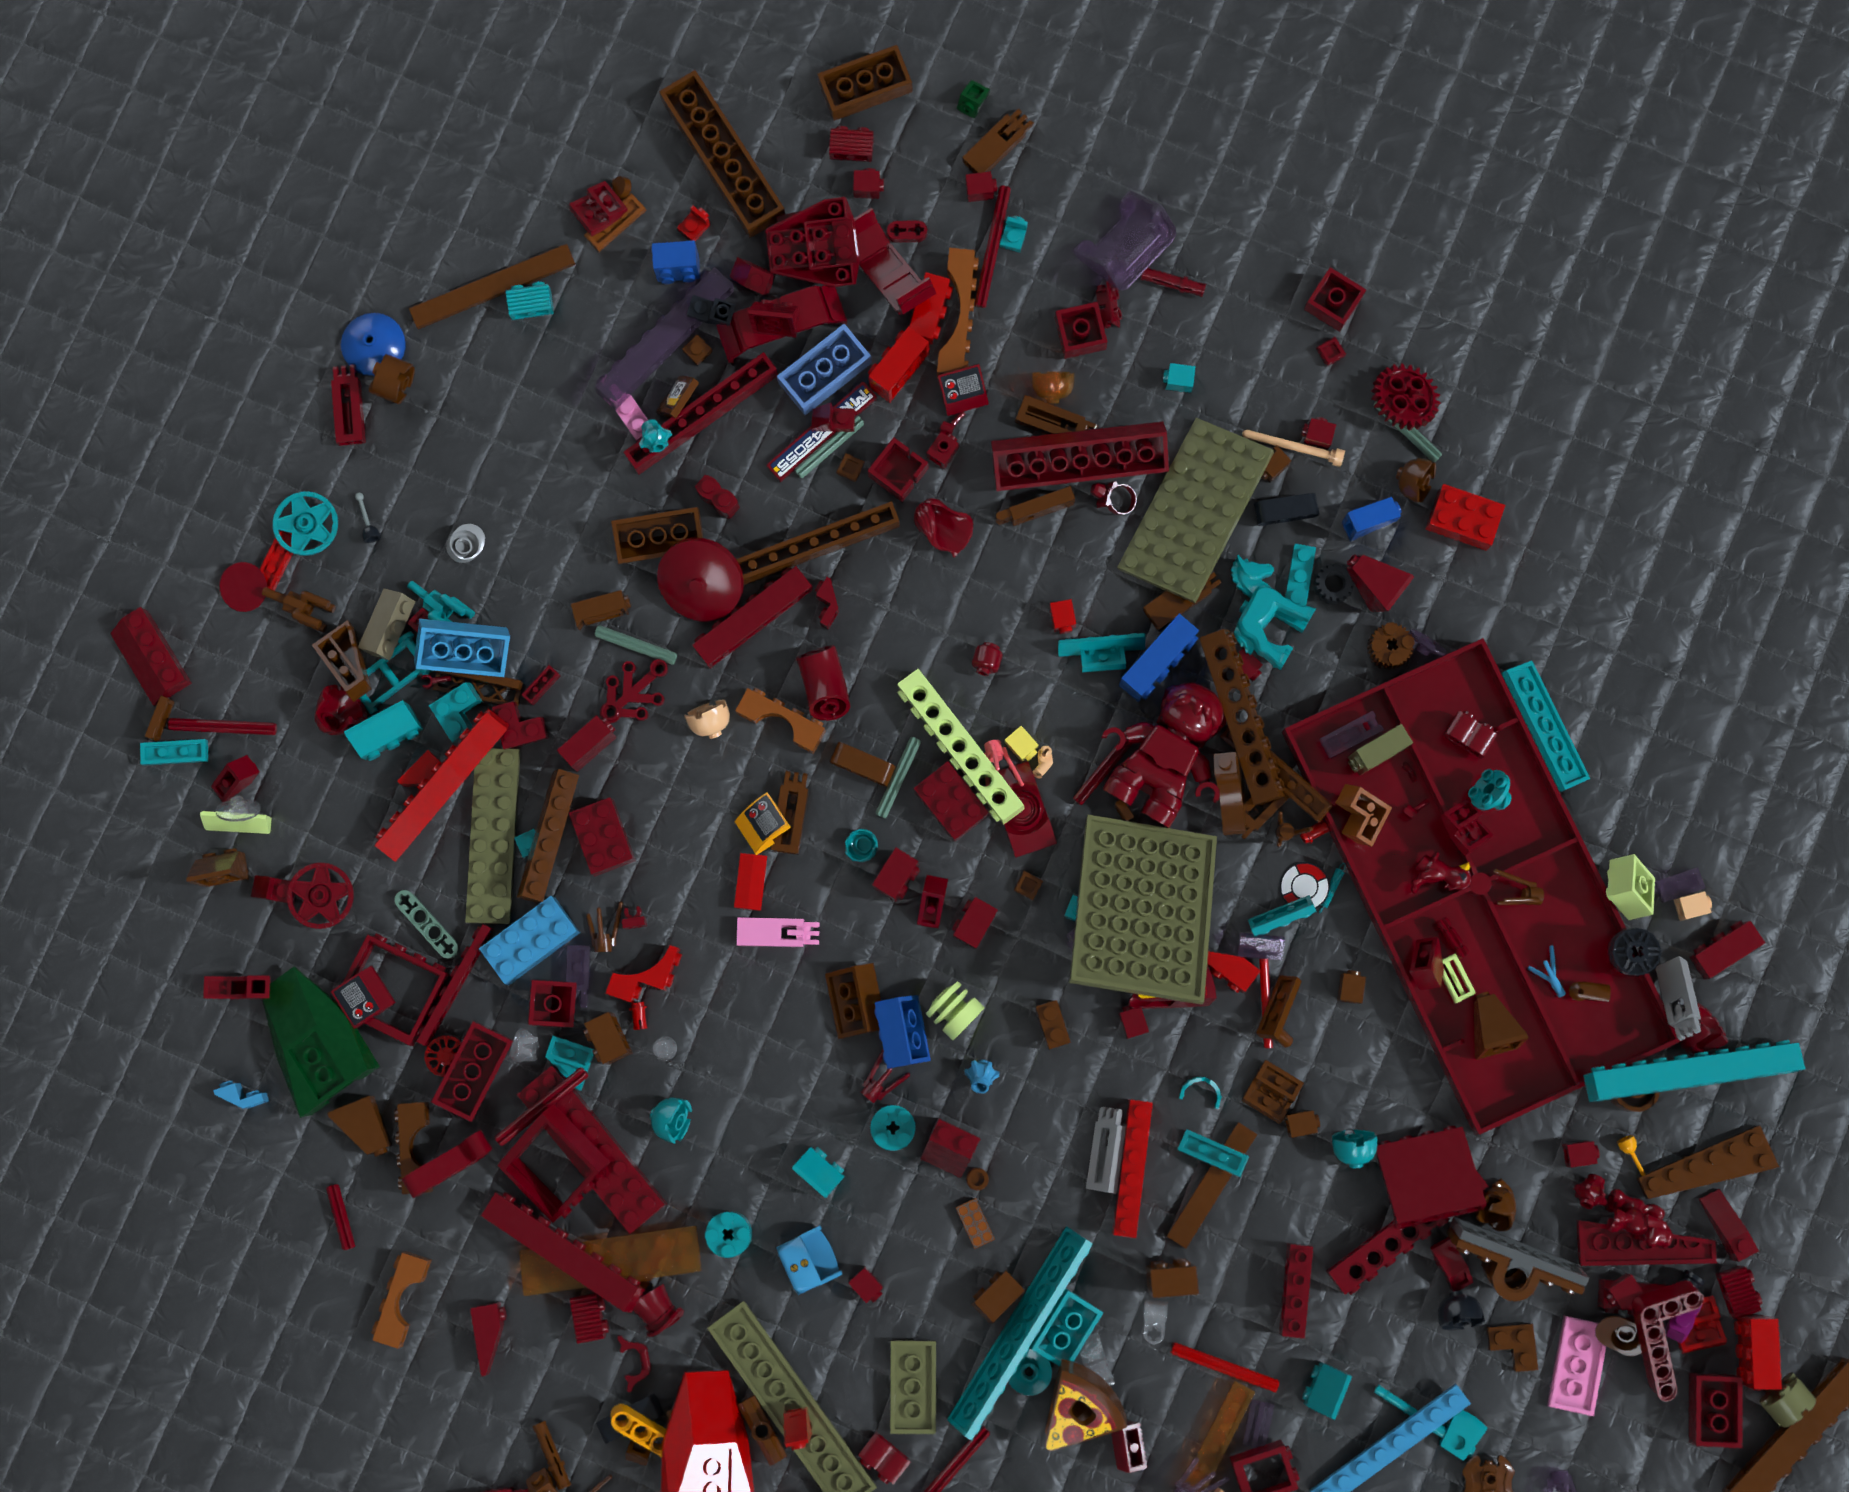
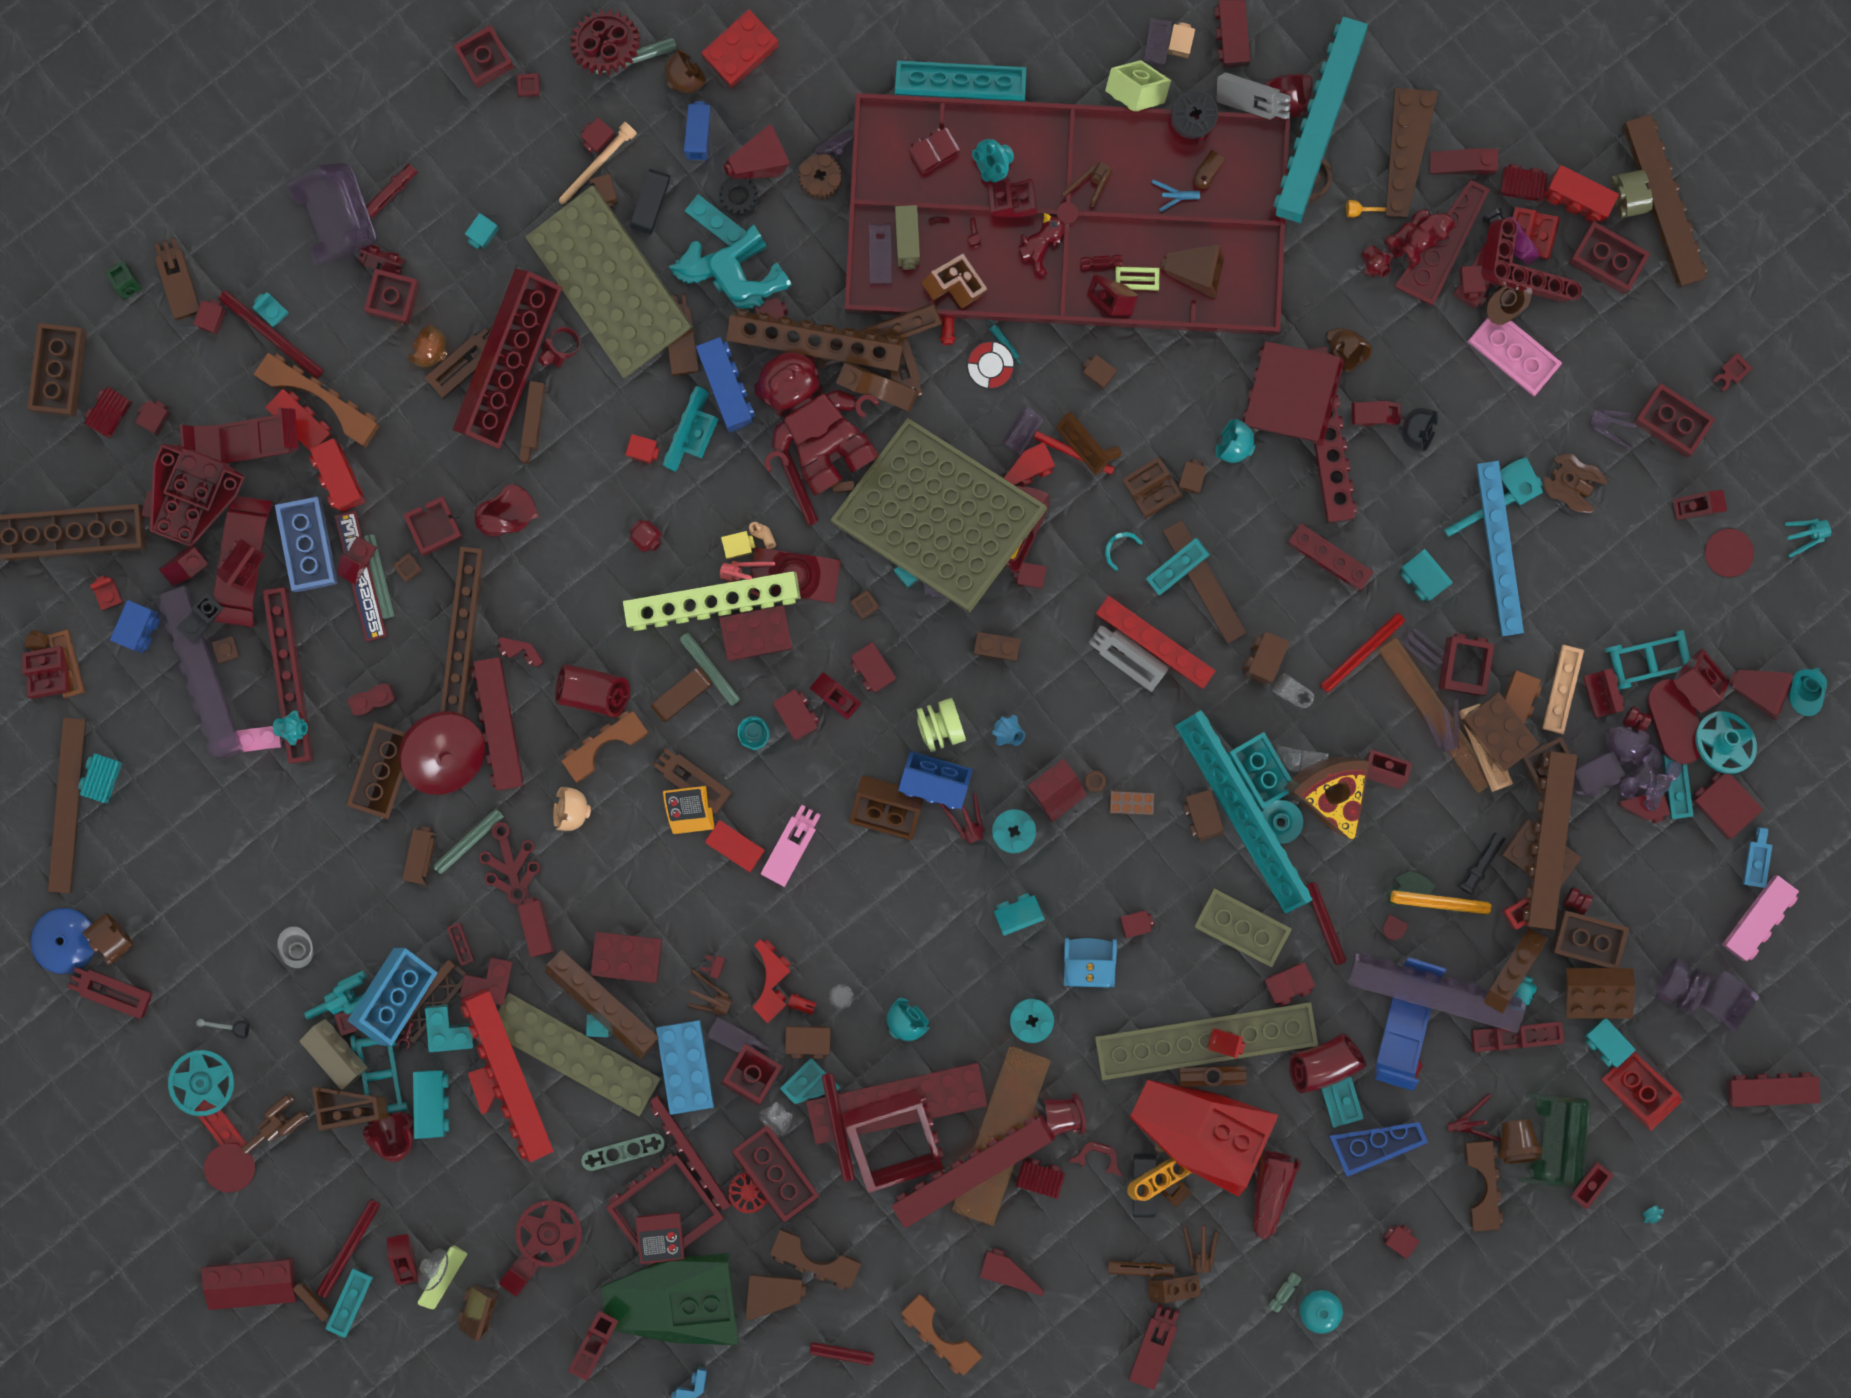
camera: 70 degrees left, 5 degrees up
dark red beam [401,1130,493,1199] -> none
reddish brown slope [655,375,699,419] -> none
dark red beam [887,220,927,243] -> none
dark red brick [926,432,959,470] -> none
slope [937,363,989,416] -> none
dark red hand [940,411,966,435] -> none
teal plate [1248,895,1317,936] -> none
reddish brown plant [1275,811,1313,847] -> none
piece [1446,1217,1589,1301] -> none
reddish brown plate [1486,1323,1538,1372] -> none
dark red brick [1562,1141,1600,1168] -> none

